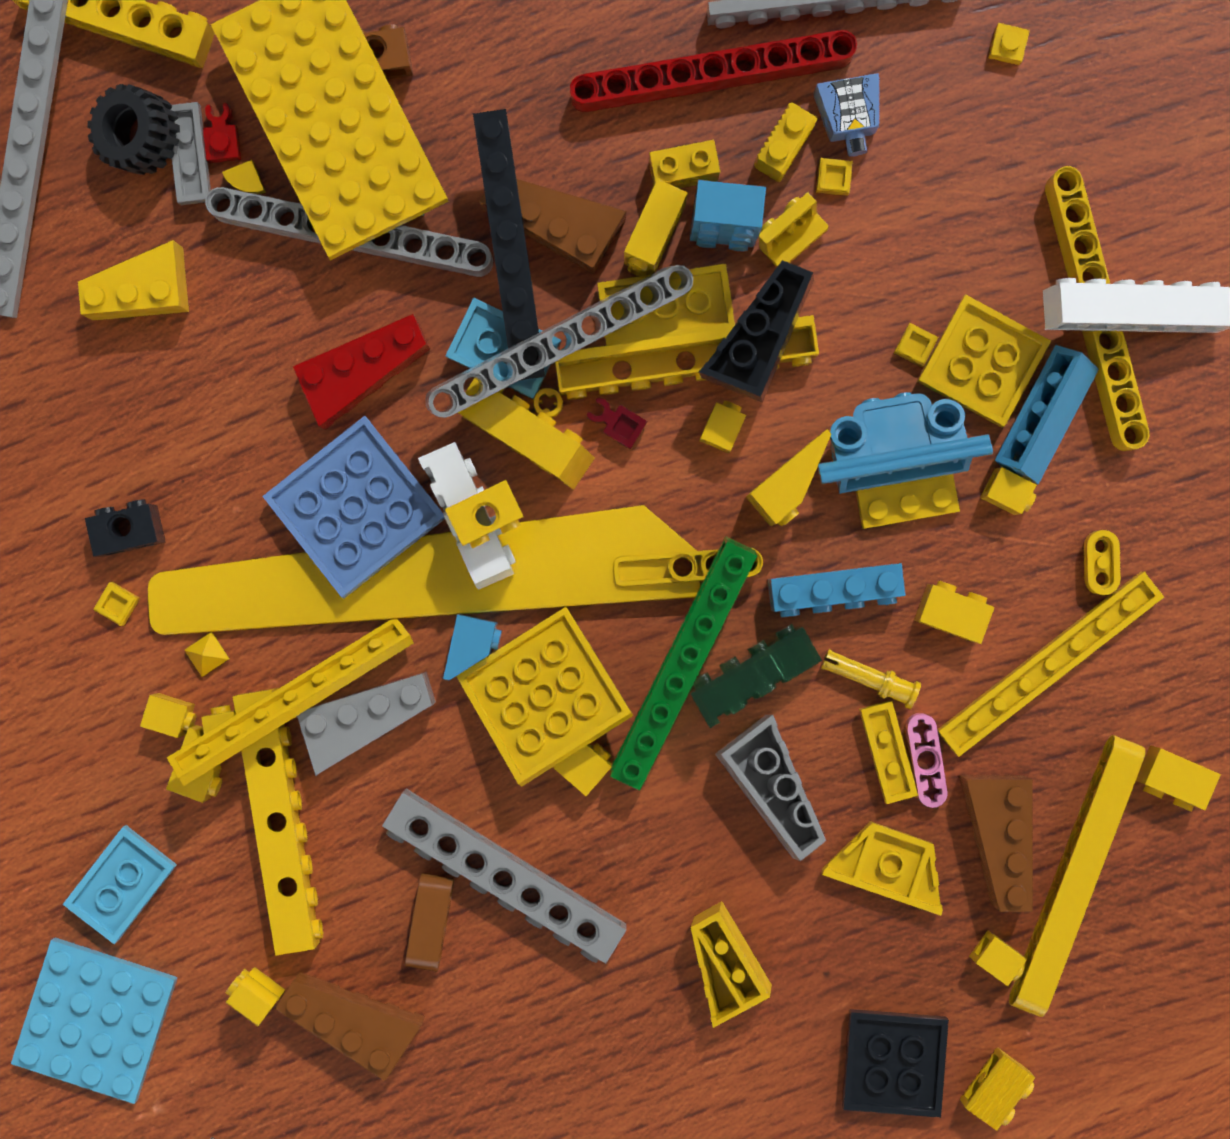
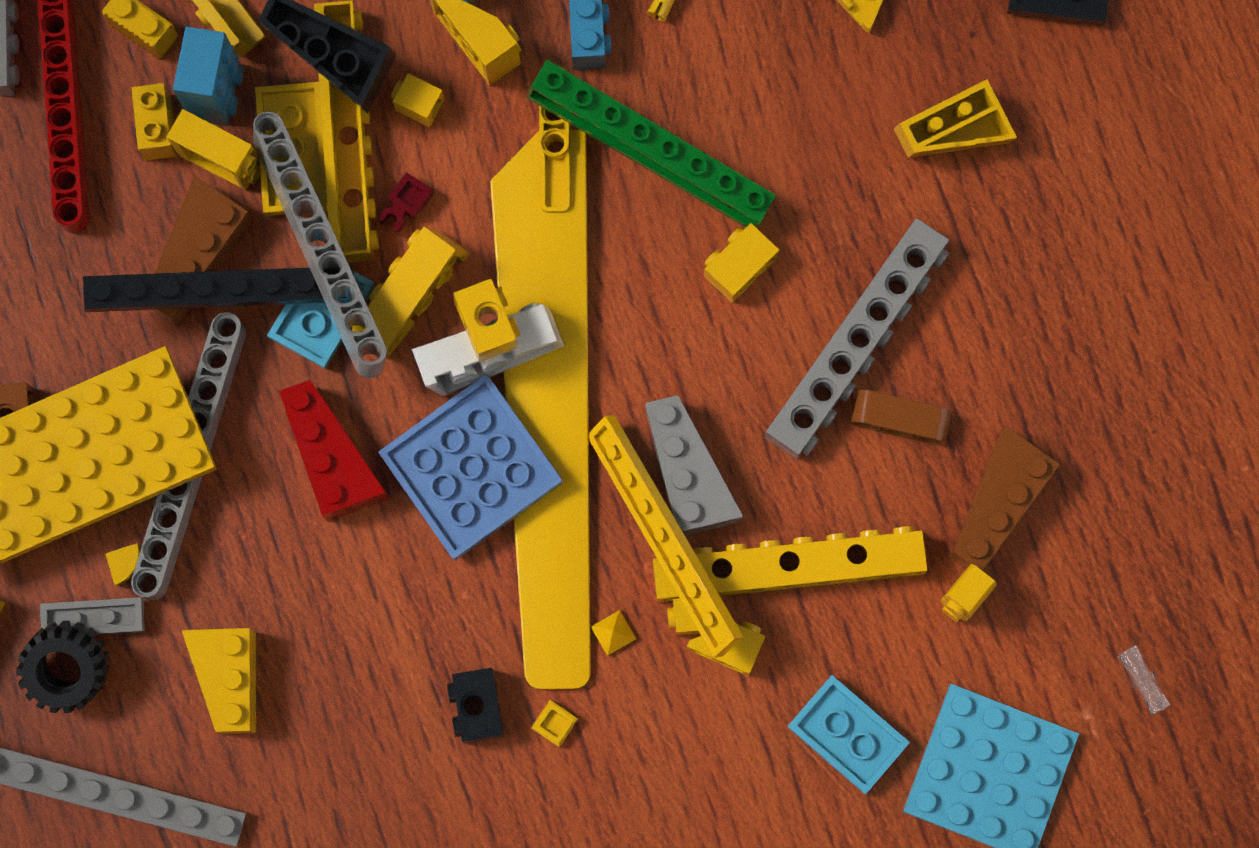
camera: 85 degrees left, 10 degrees down
yellow brick [140,693,196,738] -> none
red plate [203,103,241,163] -> none
dark azure slope [443,614,502,680] -> none
yellow plate [456,607,634,787] -> none
yellow bush [534,388,563,418] -> none
clear green wedge [689,624,822,728] -> none
light grey wedge [715,715,826,861] -> none

